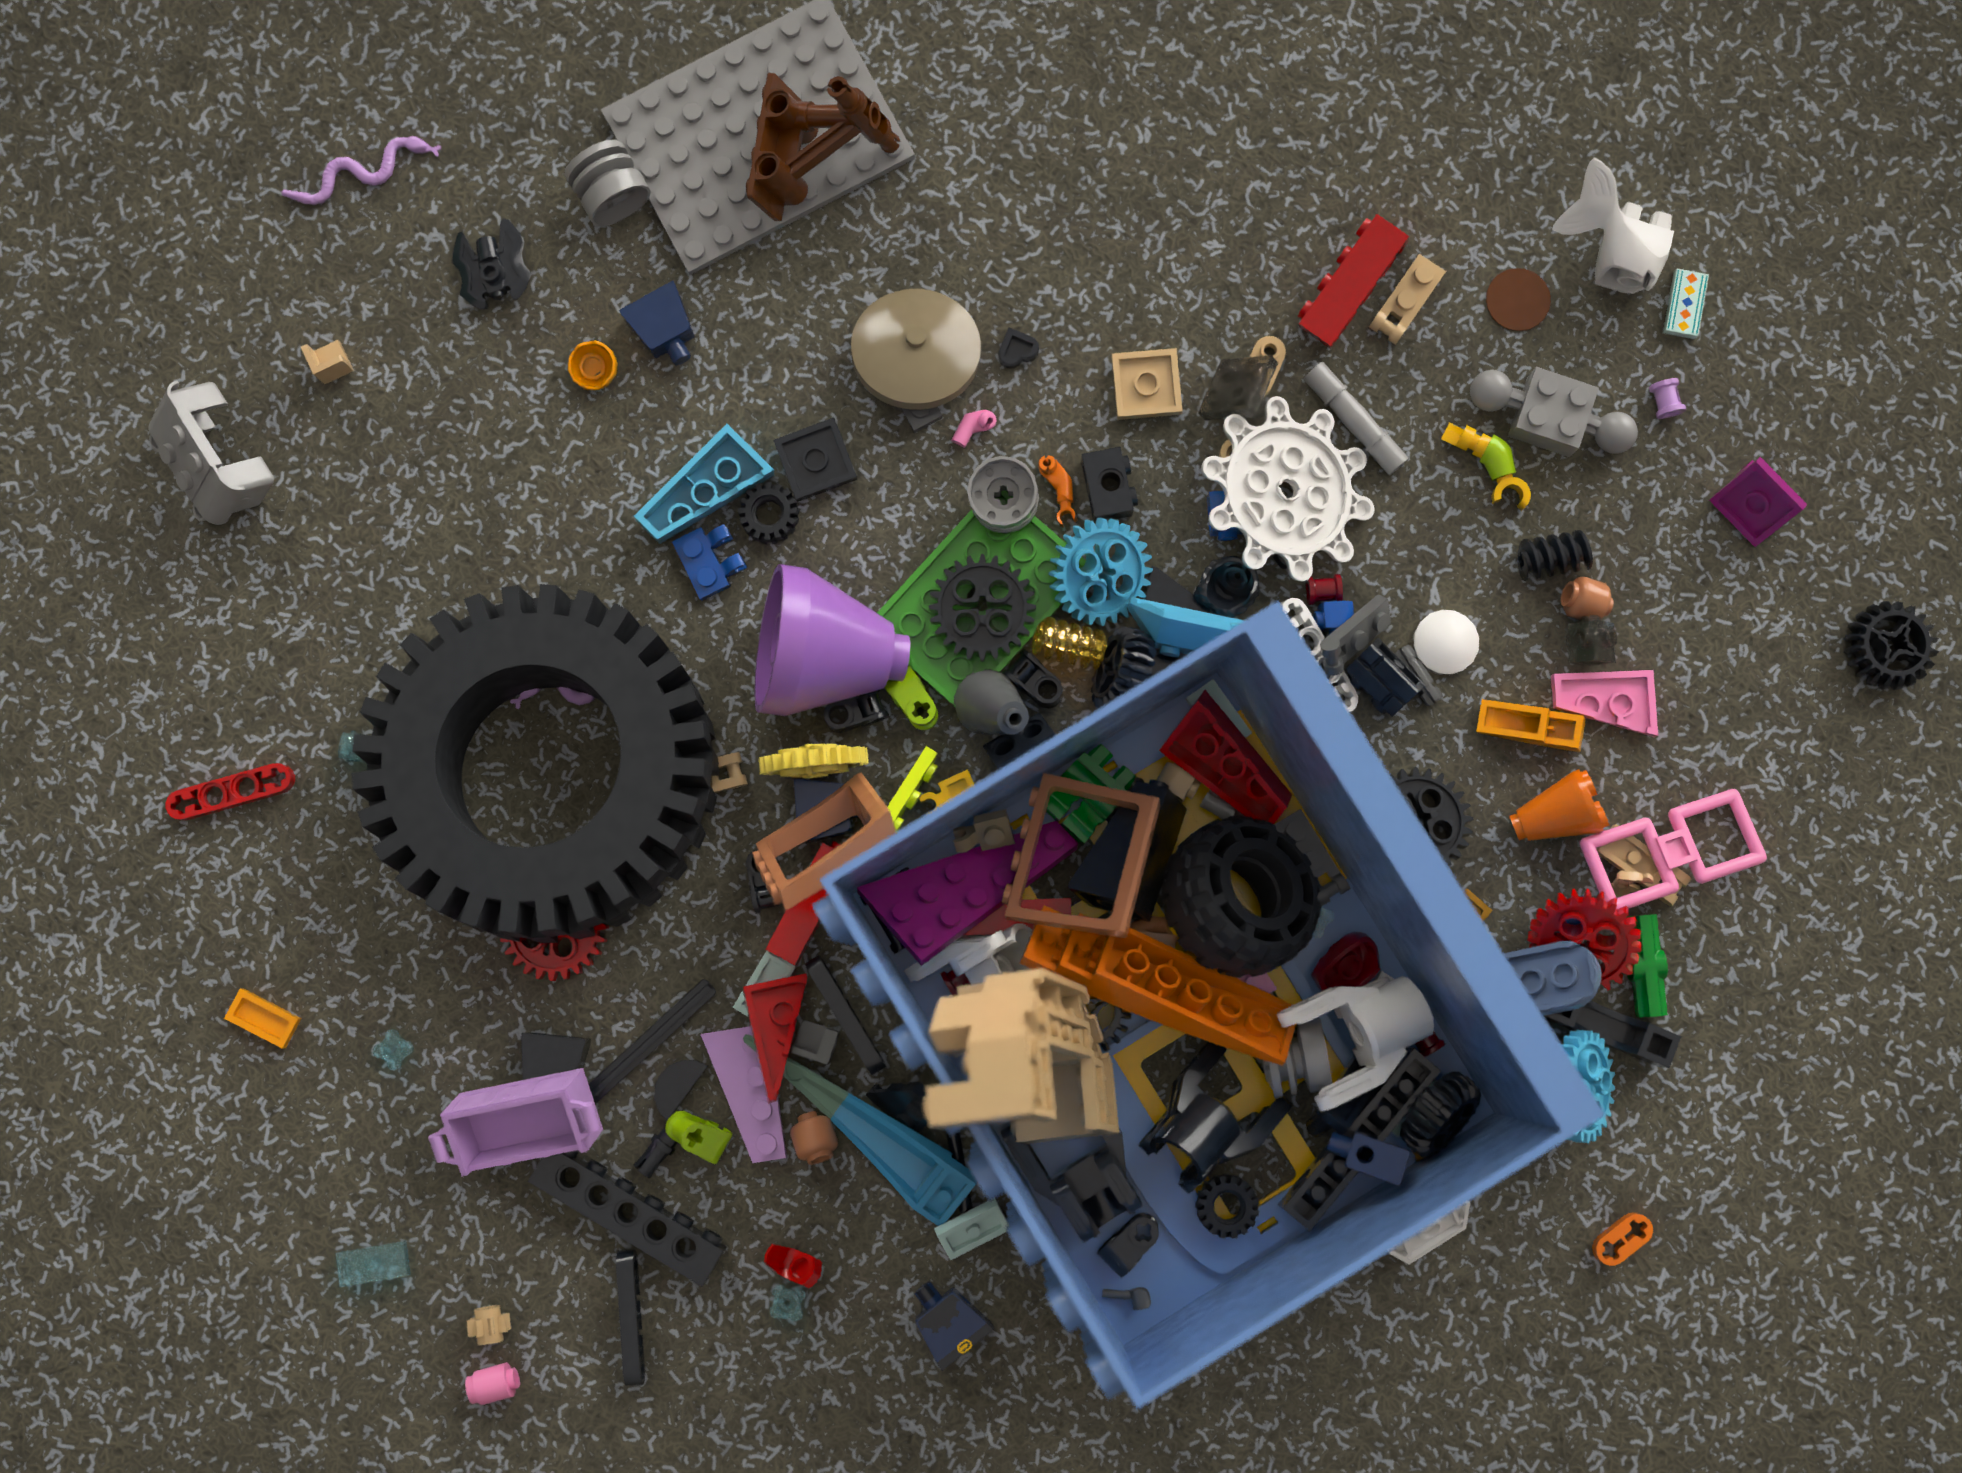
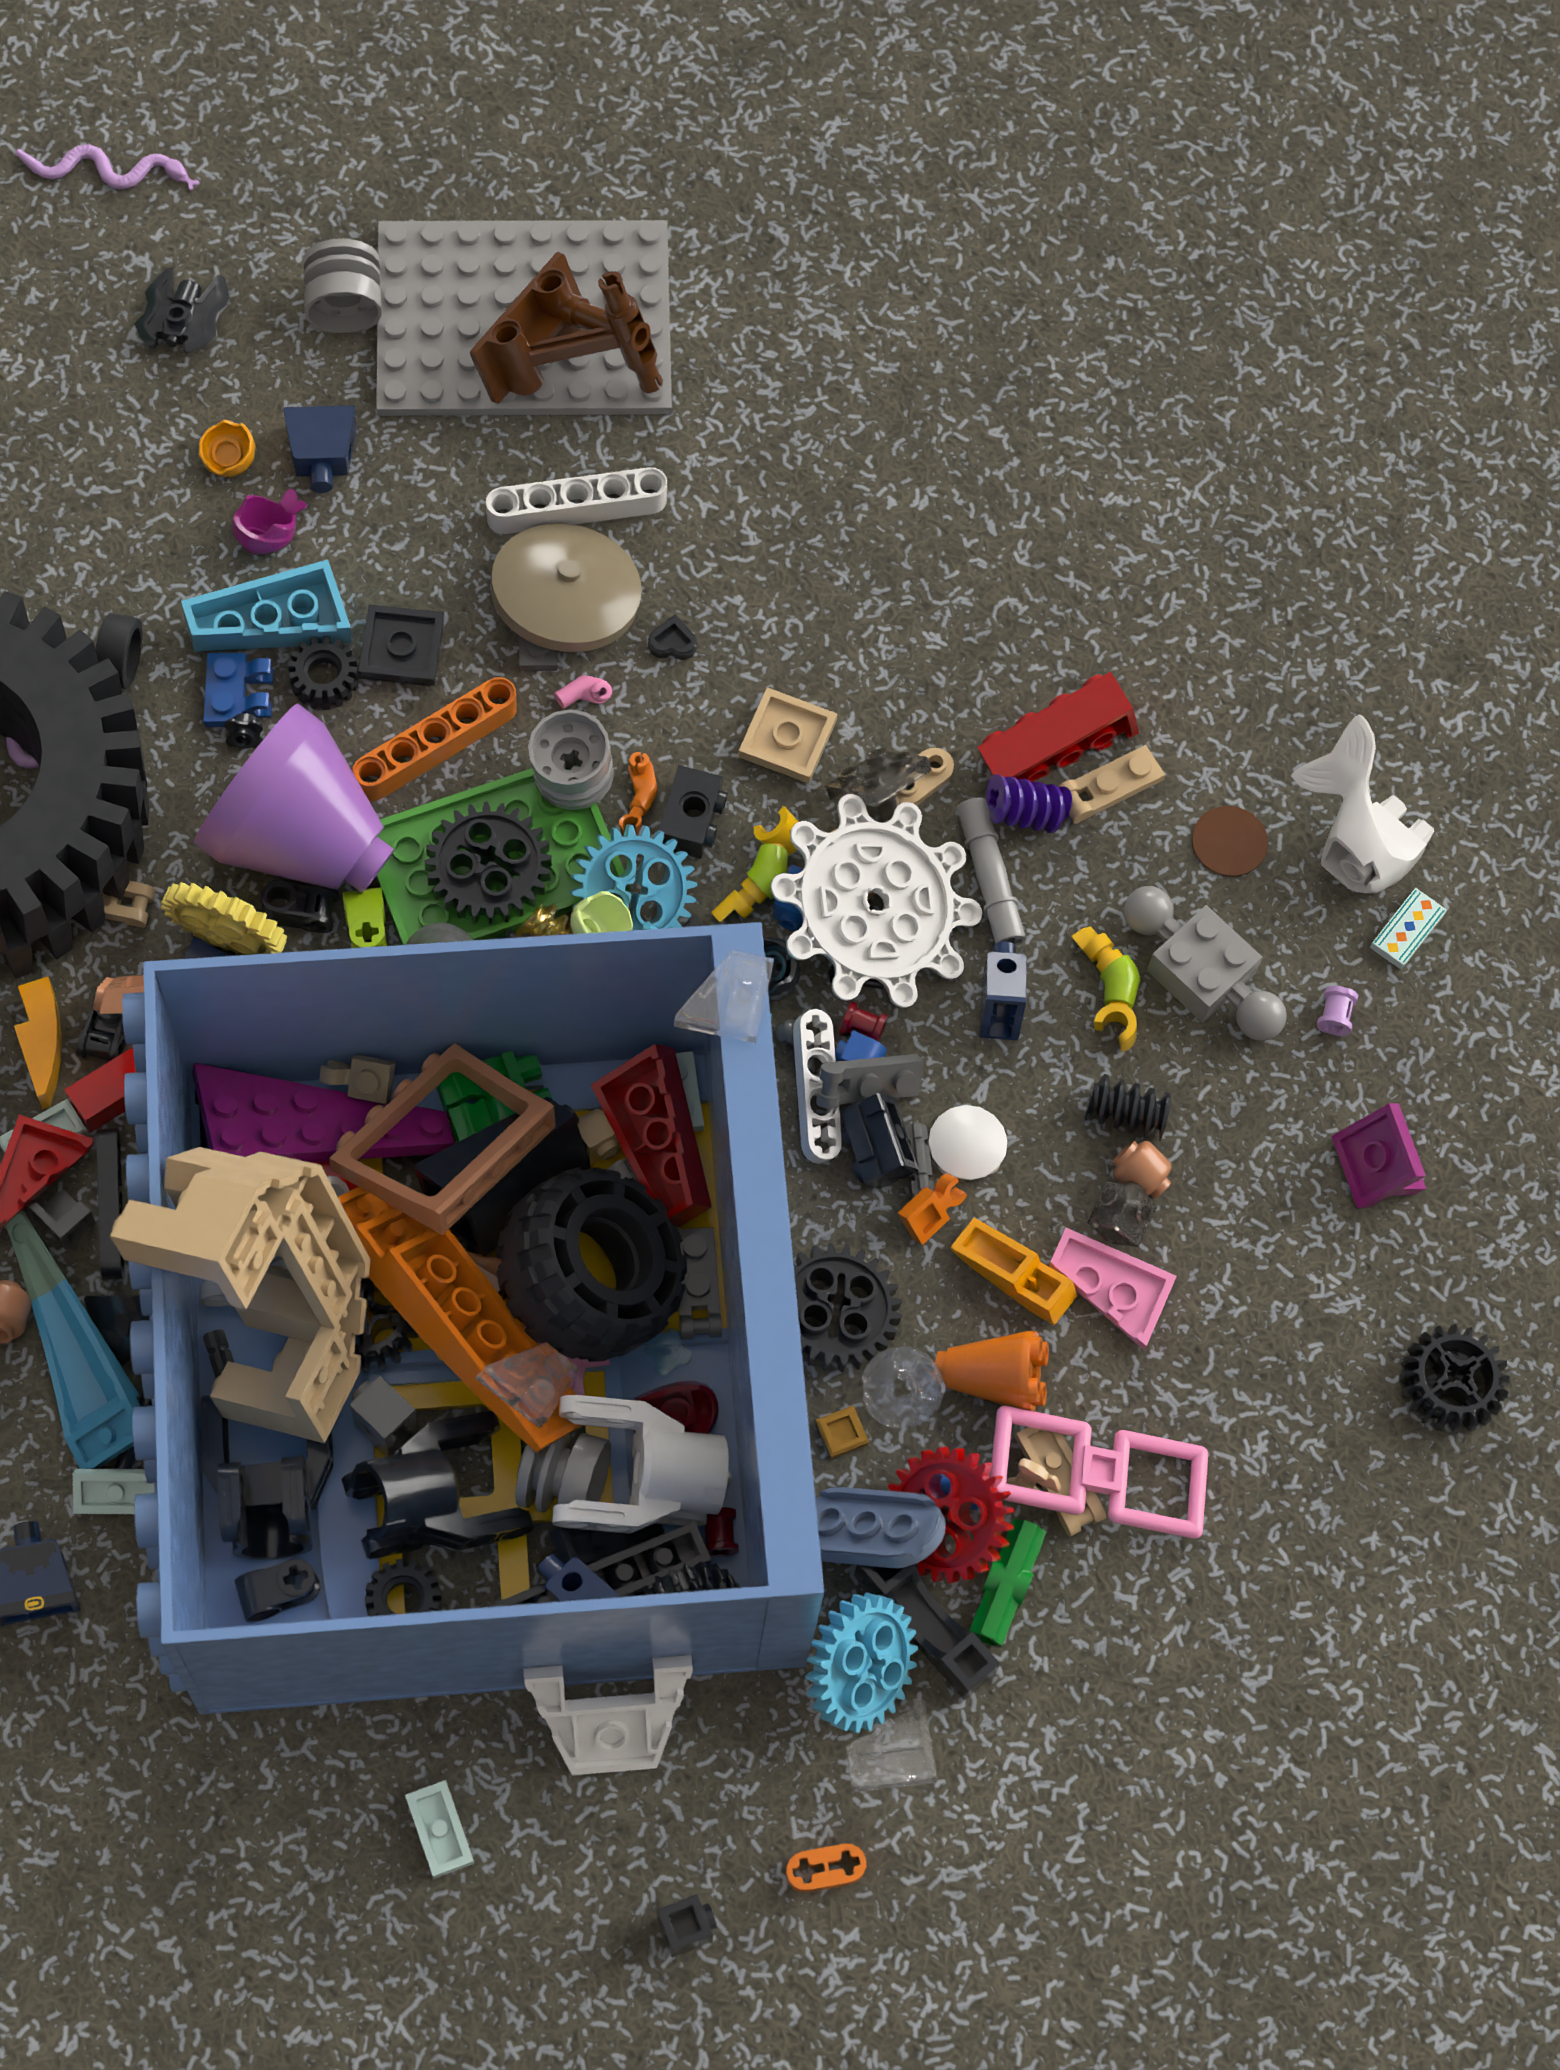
camera: 15 degrees right, 15 degrees down
none -> light orange slope [14,976,62,1109]
none -> black tyre [95,613,143,689]
none -> black plate [225,713,263,749]
none -> magenta hat [232,489,307,556]
none -> dark grey brick [350,1376,419,1457]
none -> orange beam [353,677,517,801]
none -> light aqua plate [405,1780,474,1879]
none -> clear wing [476,1343,579,1428]
none -> white beam [486,467,667,534]
none -> yellowish green hair [570,891,633,934]
none -> black brick [656,1894,717,1958]
none -> clear wing [674,950,774,1043]
none -> yellow piece [711,806,799,922]
none -> clear wing [846,1700,937,1792]
none -> clear plate [862,1346,946,1429]
none -> orange plate [898,1173,967,1245]
none -> dark blue torso [979,941,1027,1041]
none -> dark purple piece [986,774,1073,833]

